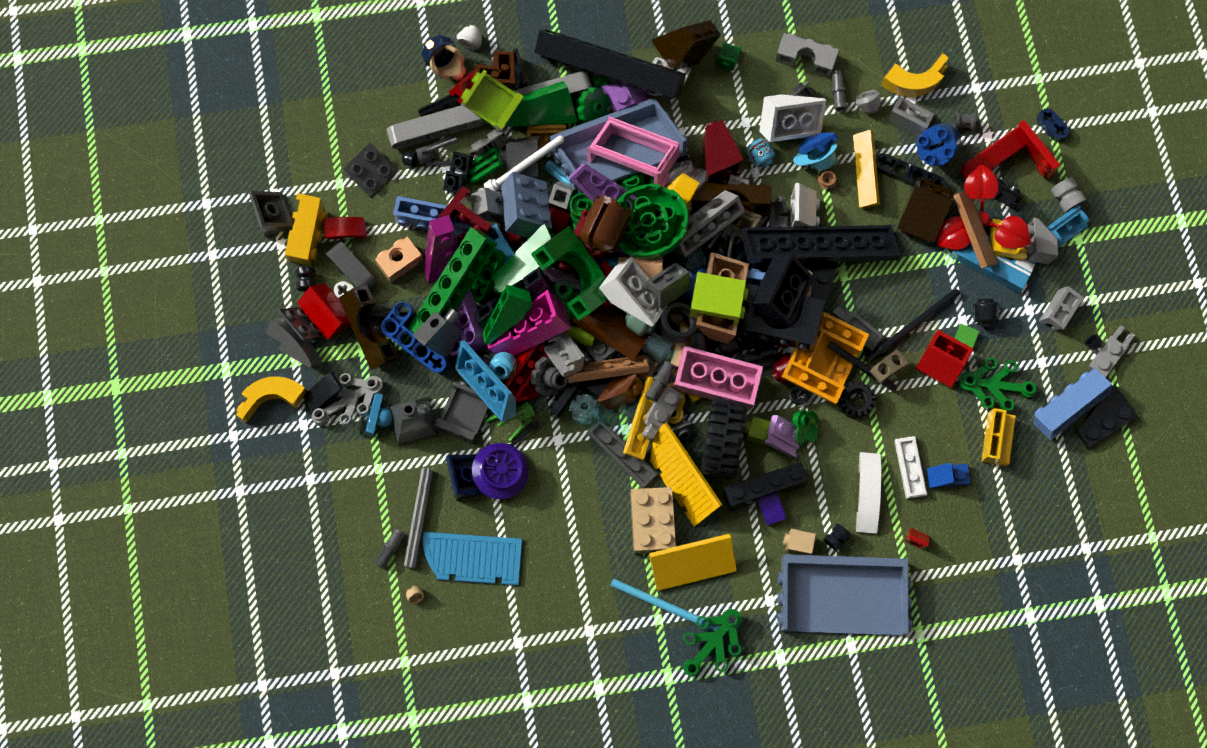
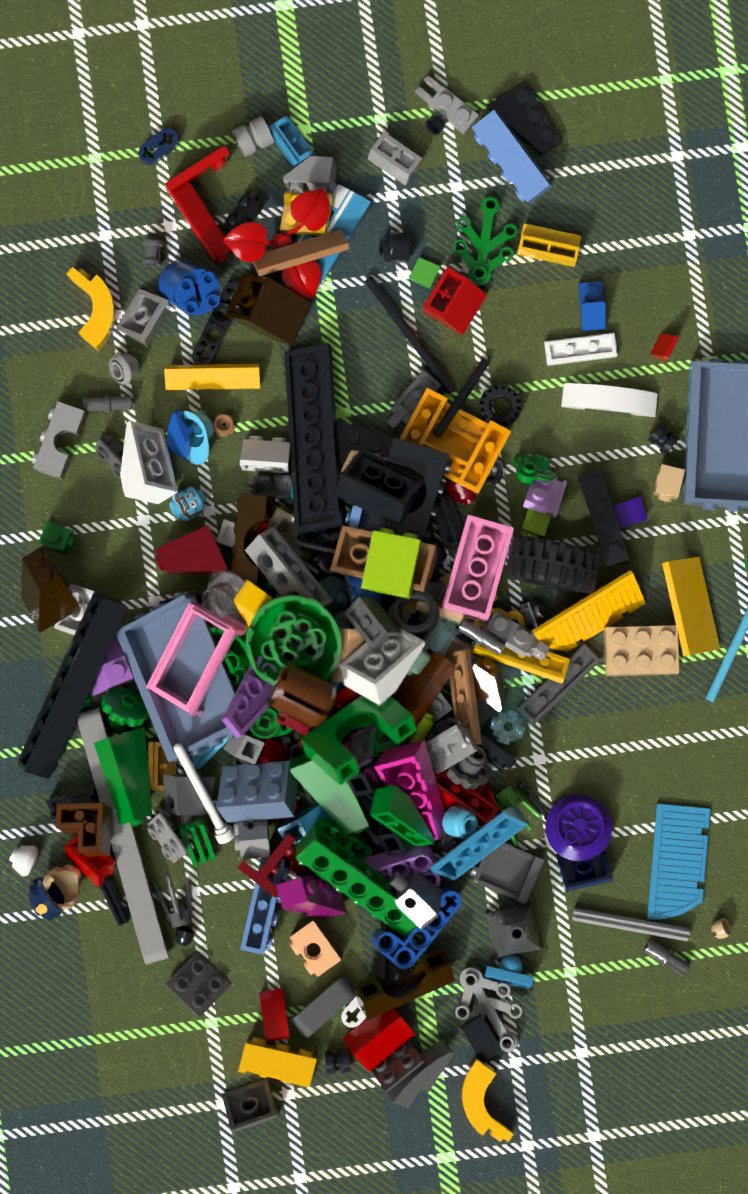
camera: 85 degrees left, 10 degrees up
black slope [443,152,474,193] -> none
lime panel [460,70,524,131] -> none
dark tan leg [870,349,909,384] -> none

